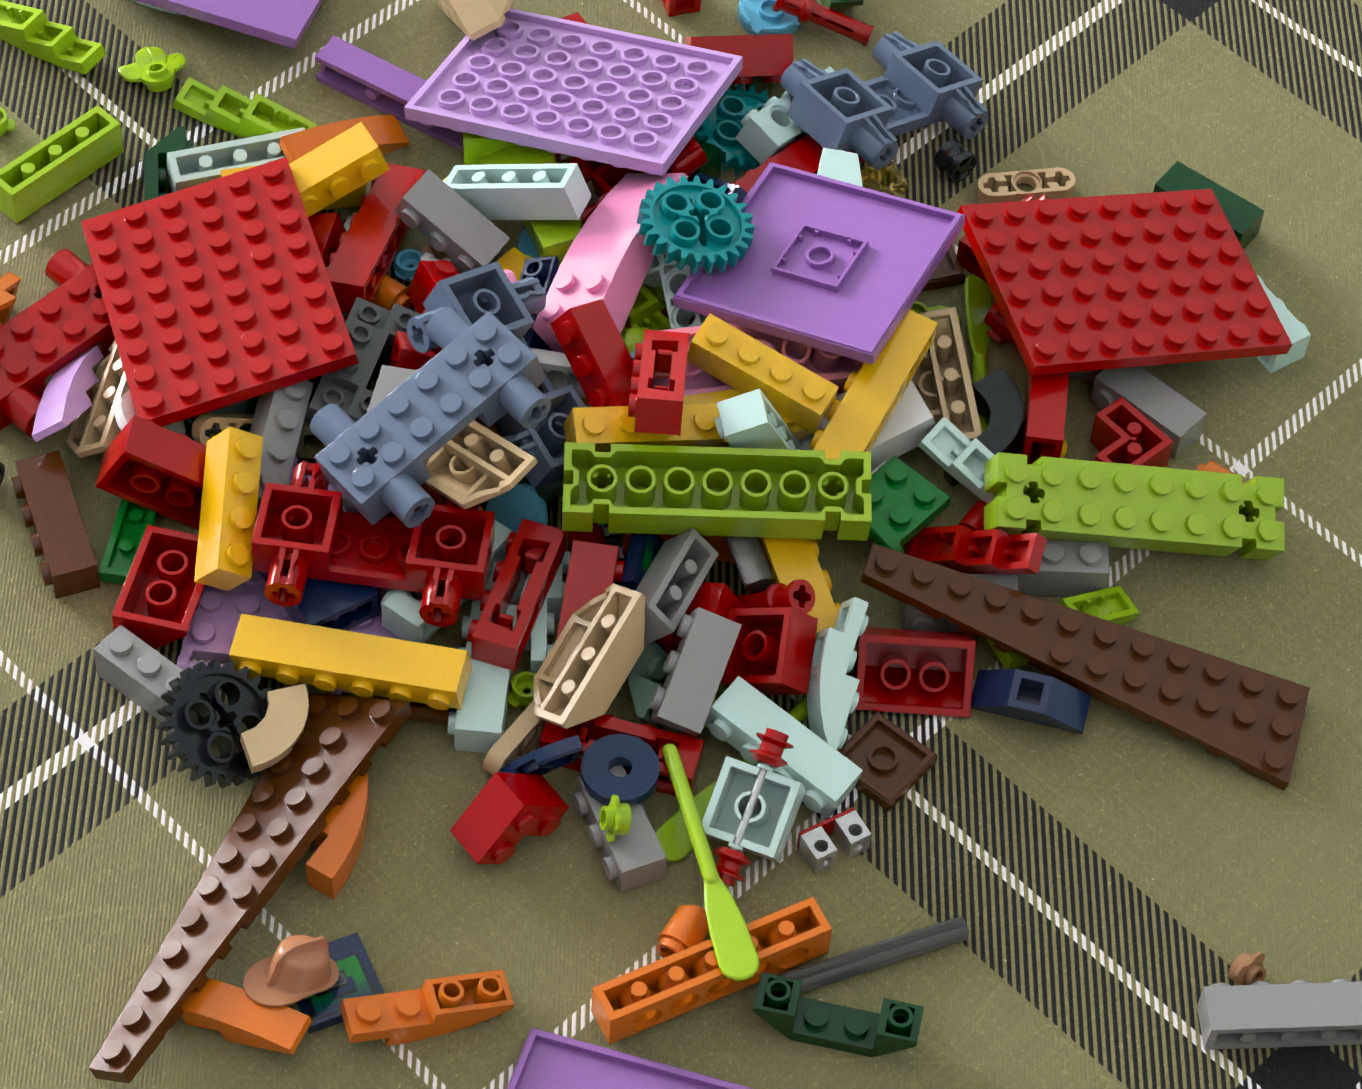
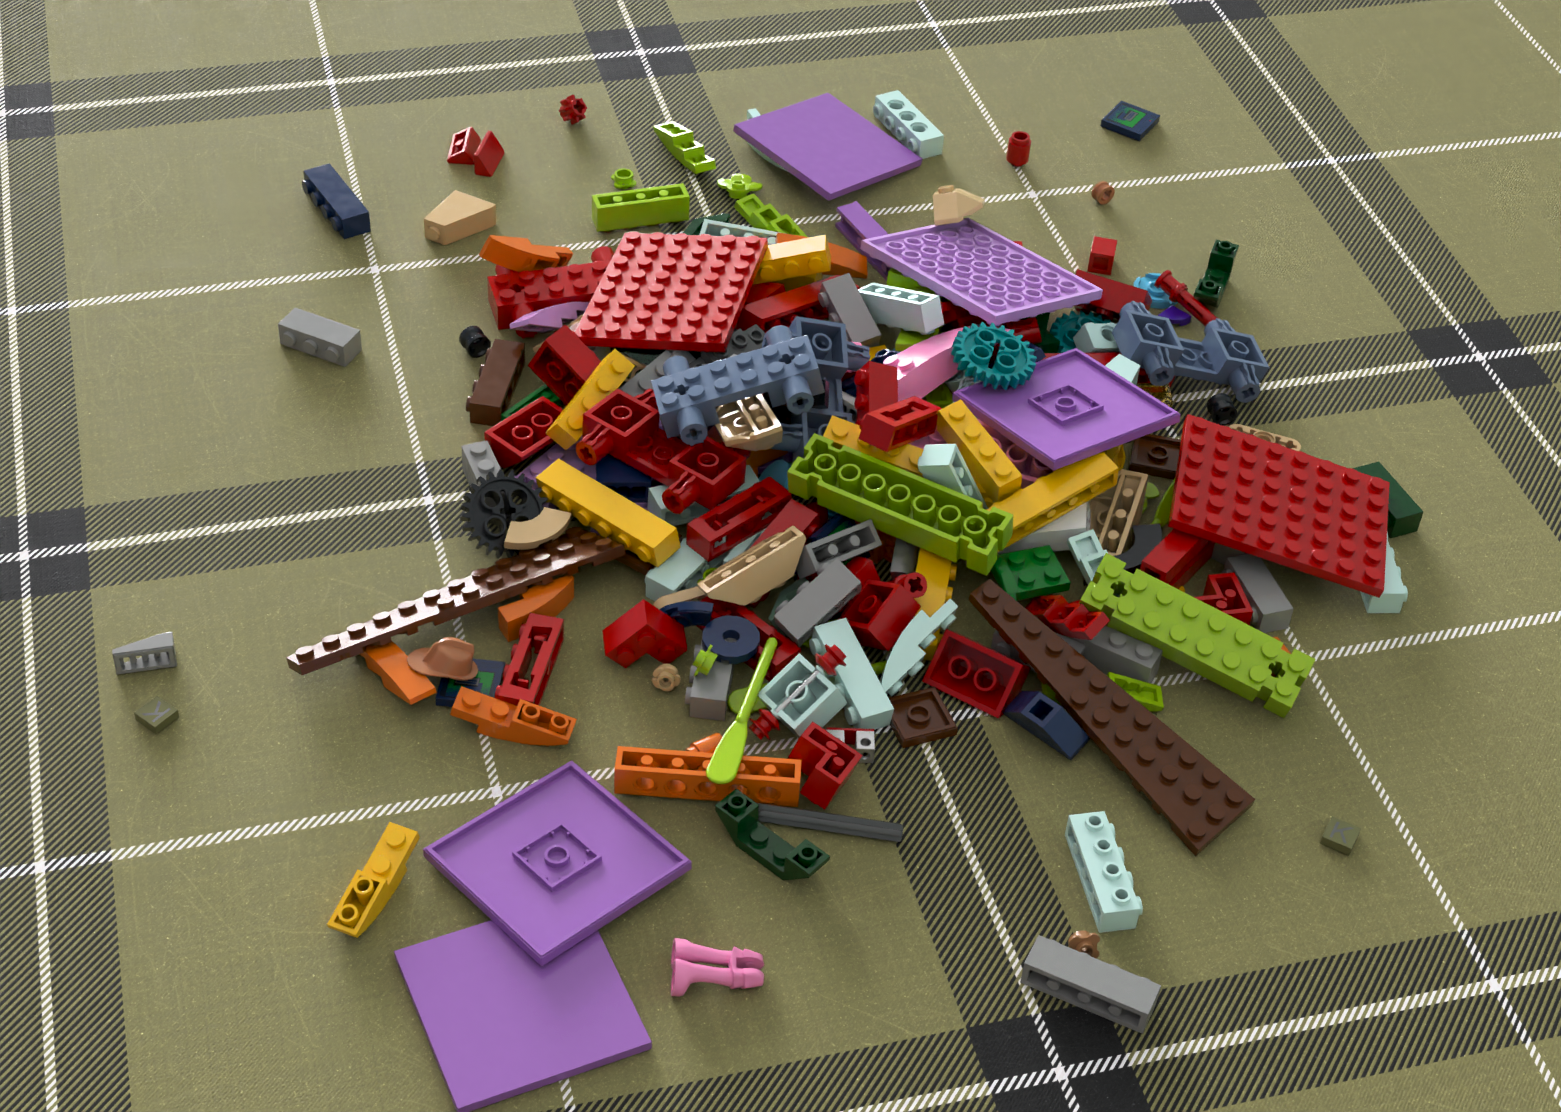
camera: 30 degrees right, 10 degrees down
none -> red brick [494,613,564,706]
none -> tan plate [652,664,681,692]
none -> red brick [787,721,863,810]
none -> light aqua brick [1065,811,1143,933]
none -> dark purple tile [1158,305,1192,326]

